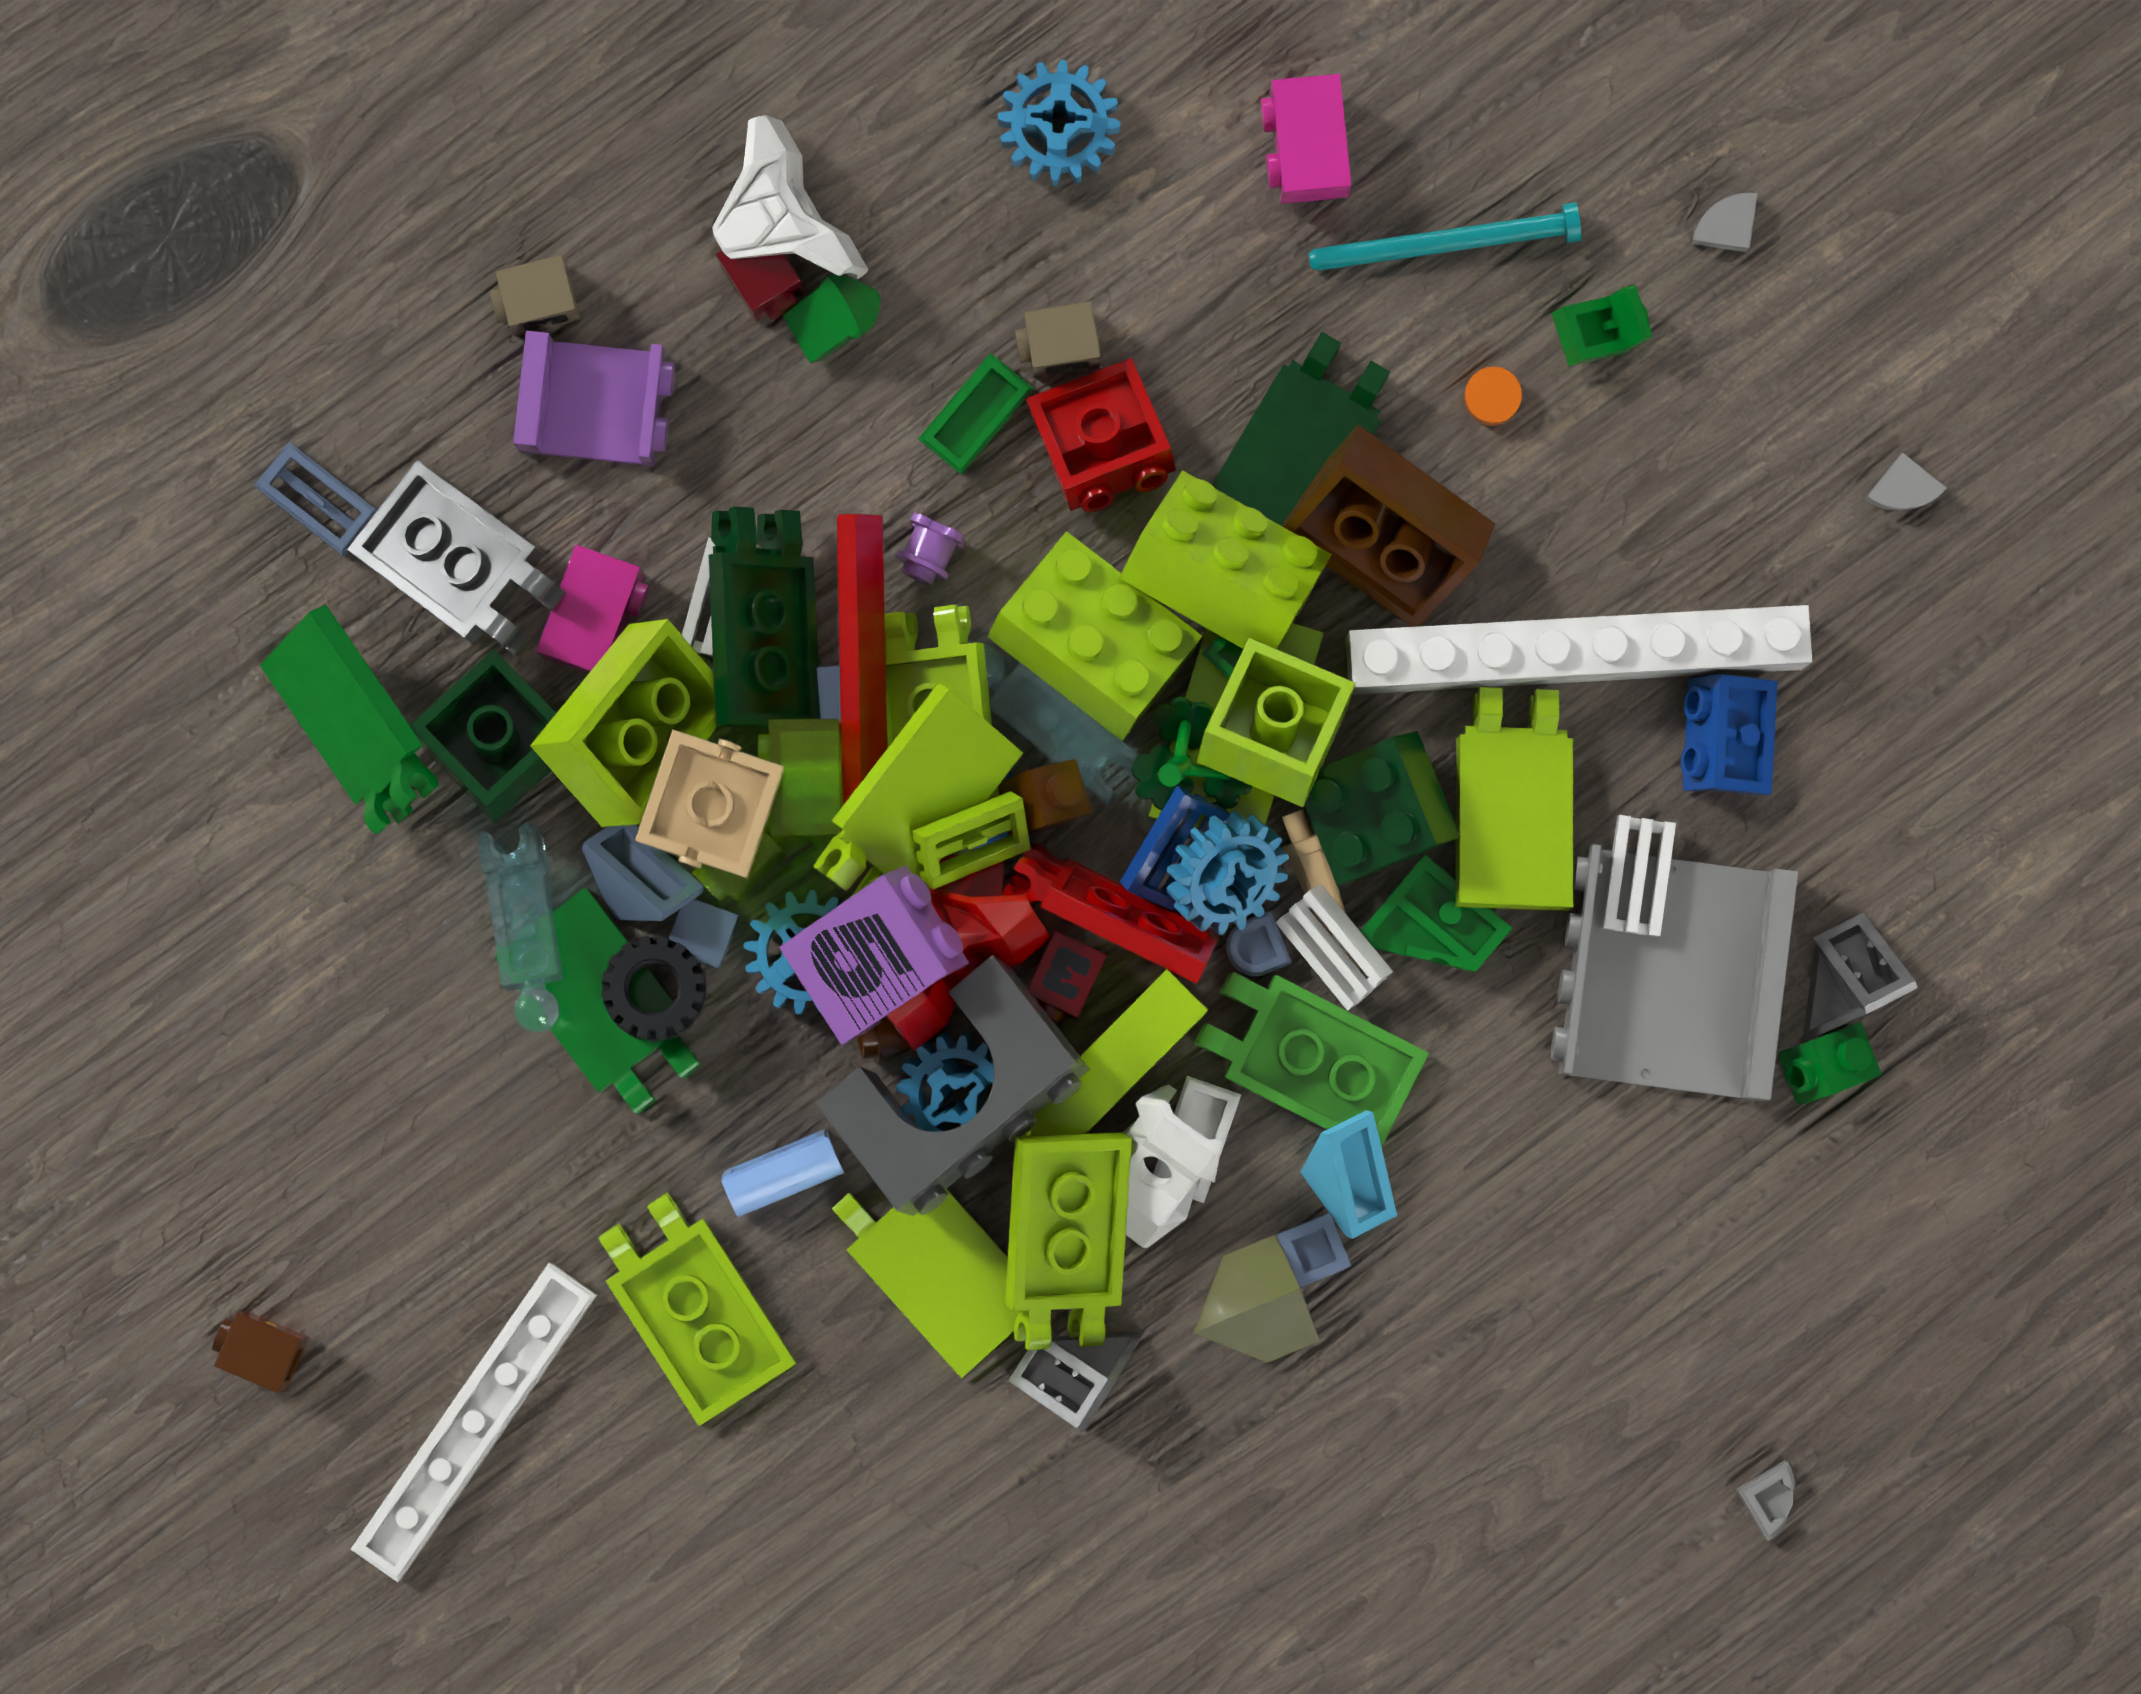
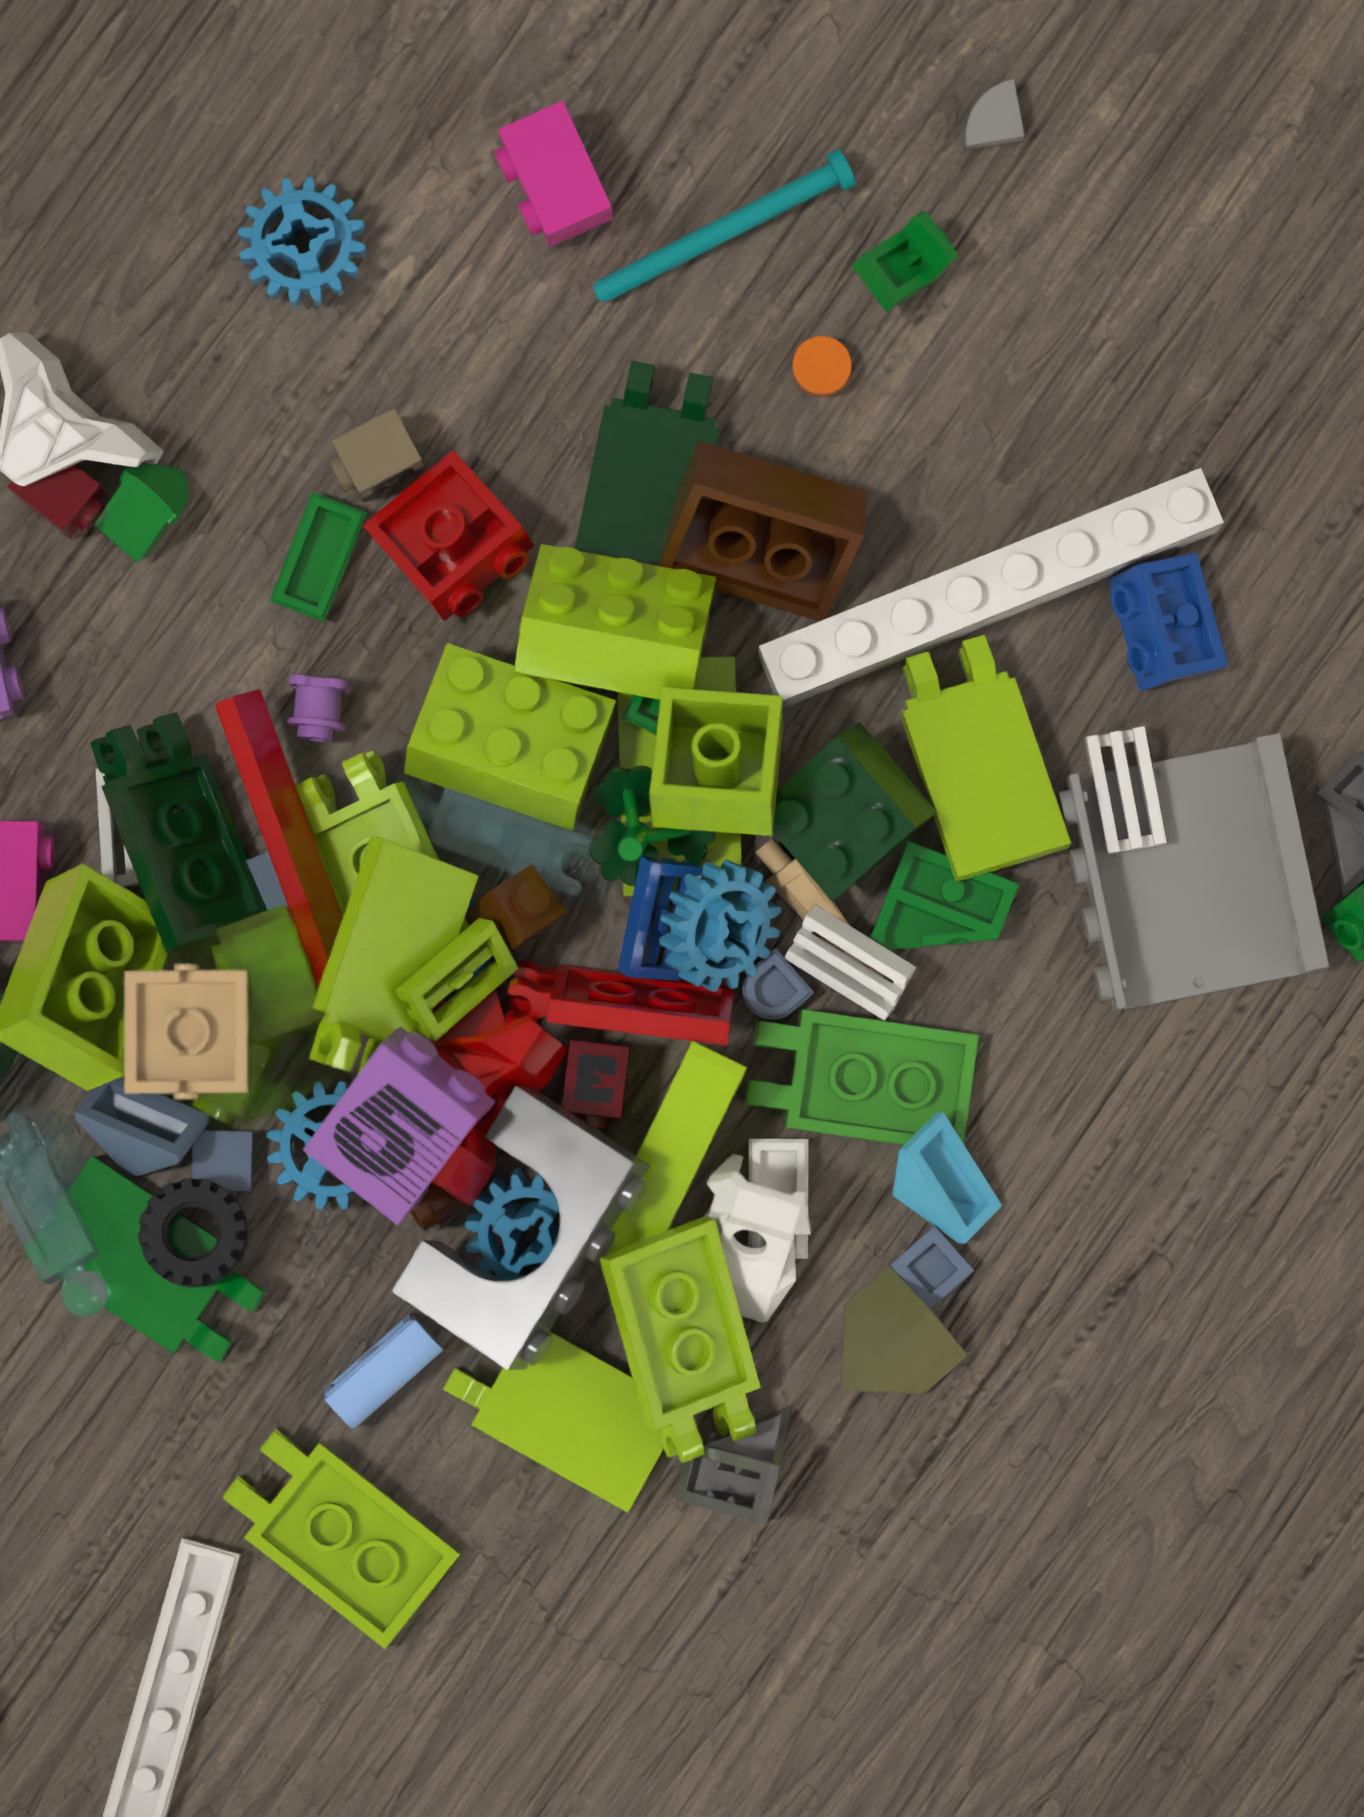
camera: 15 degrees left, 0 degrees up
light grey tile [1864,453,1947,510] -> none

